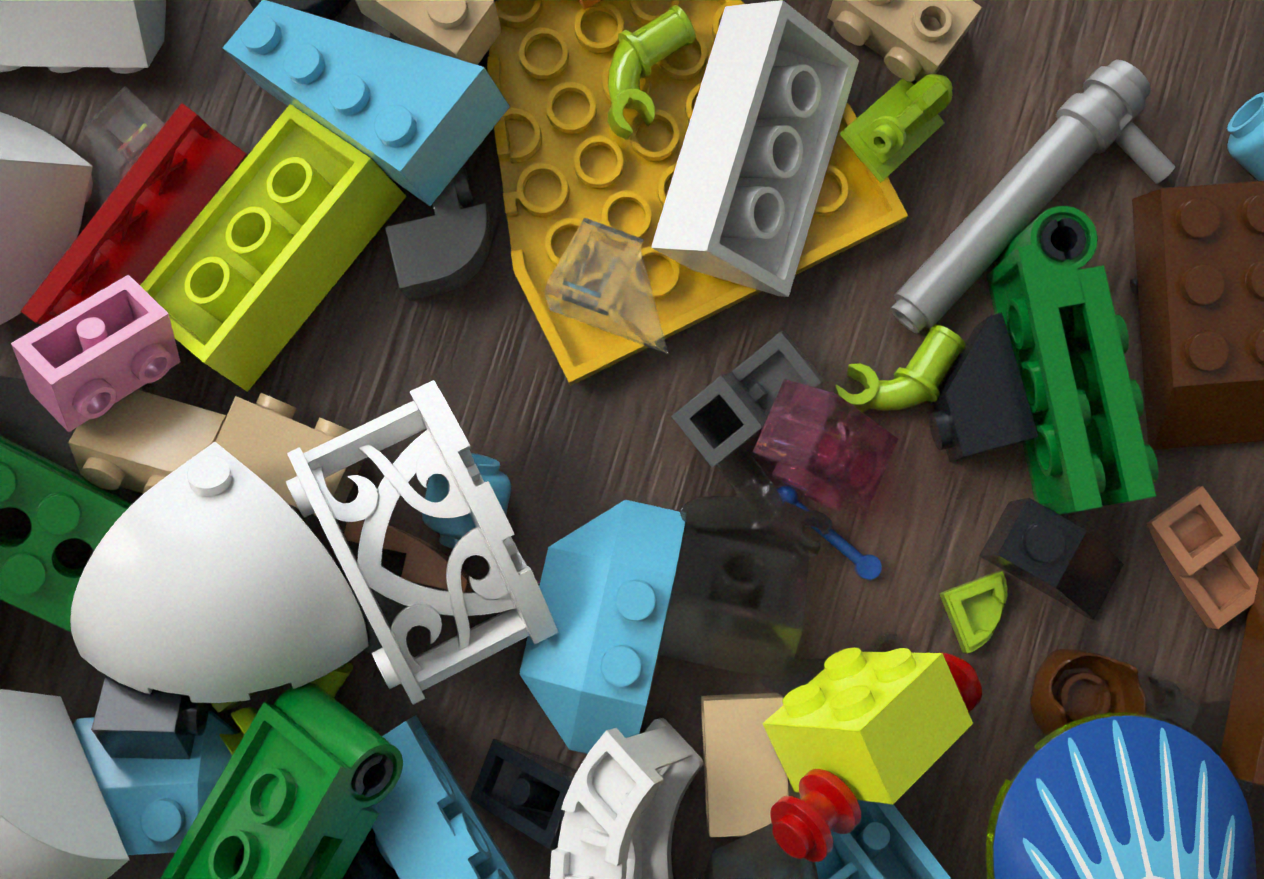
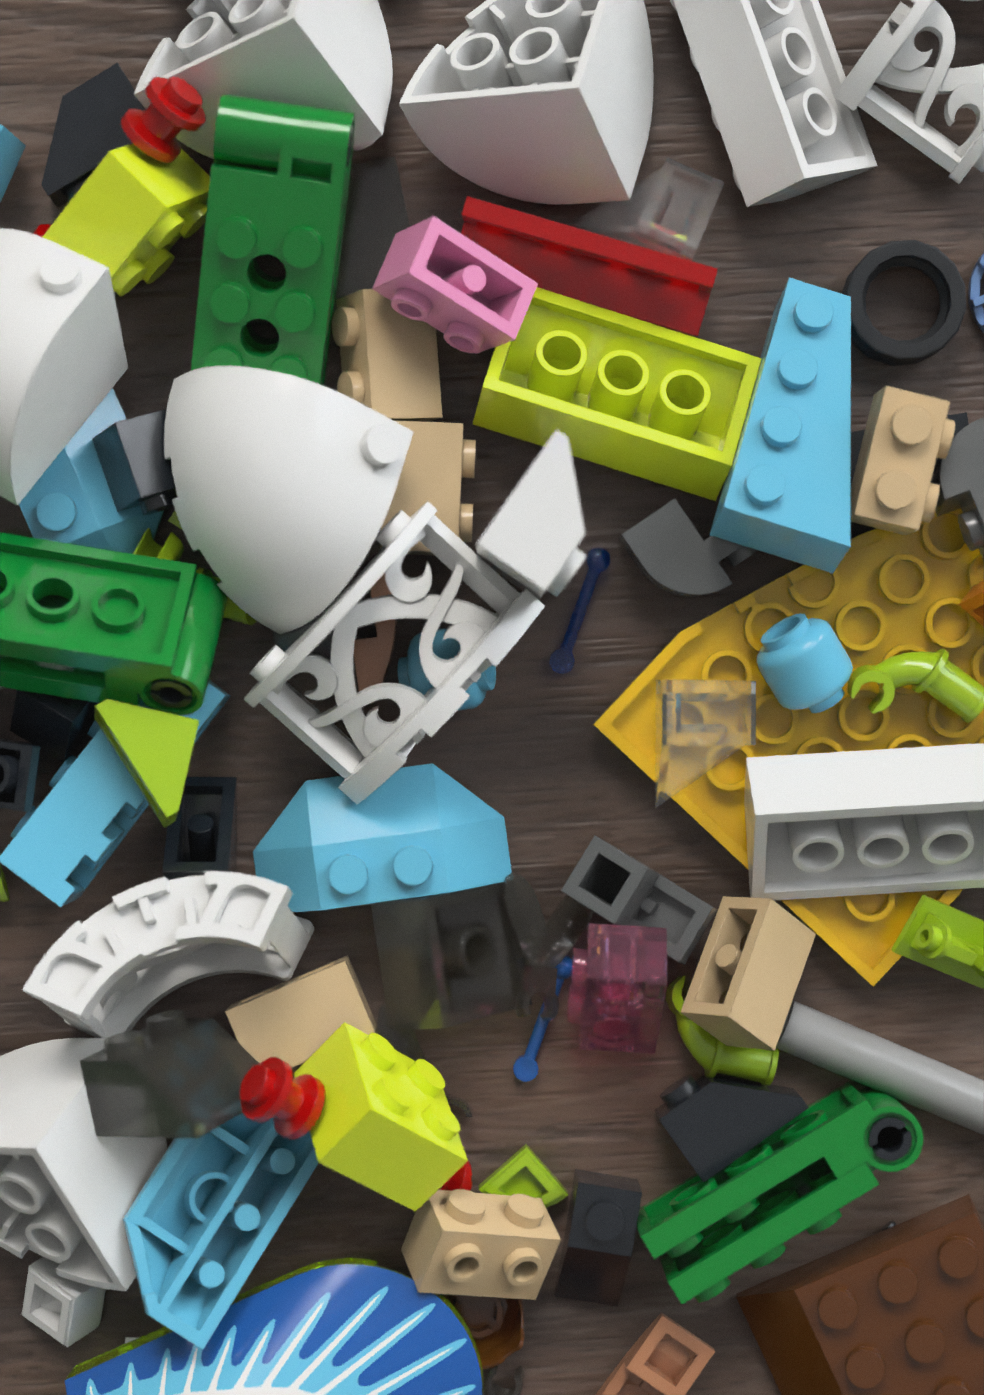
camera: 70 degrees right, 5 degrees up
none -> lime slope [94,699,199,828]
none -> tan brick [401,1189,561,1300]
none -> white slope [476,430,587,600]
none -> clear blue hinge [550,547,611,674]
none -> tan brick [680,896,816,1051]
none -> medium azure head [756,613,853,713]

